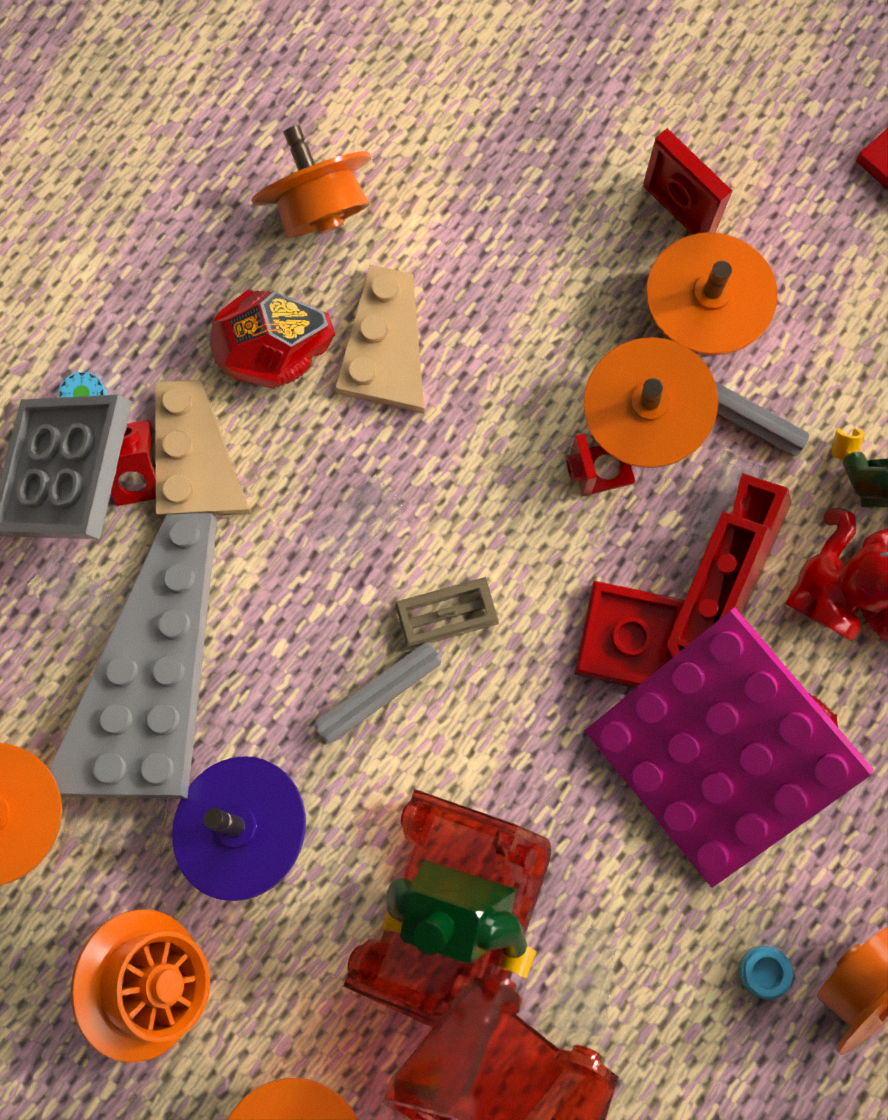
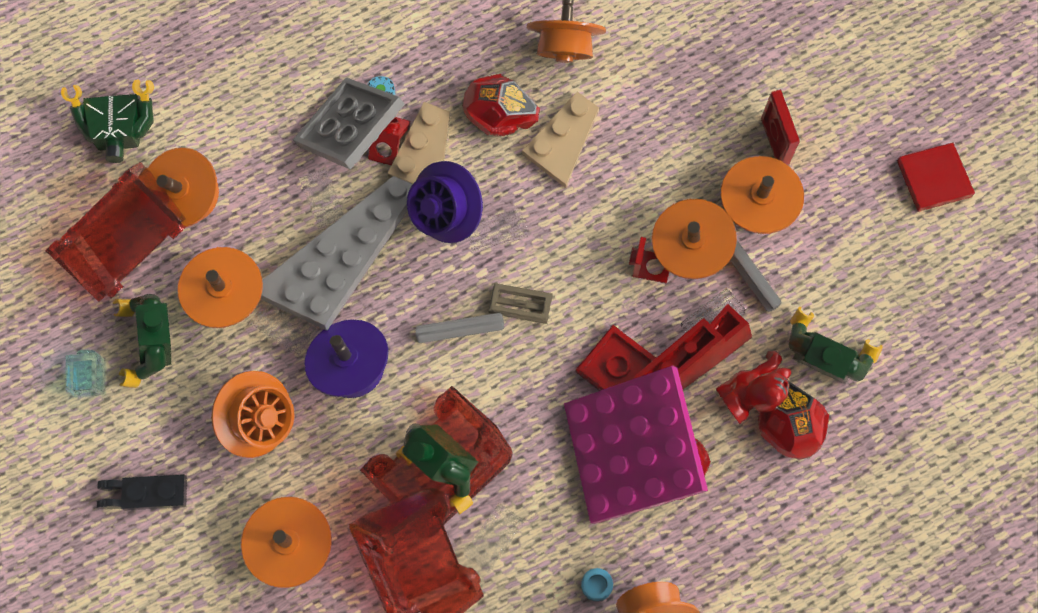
camera: 25 degrees right, 5 degrees down
none -> dark purple piece [407,161,483,243]

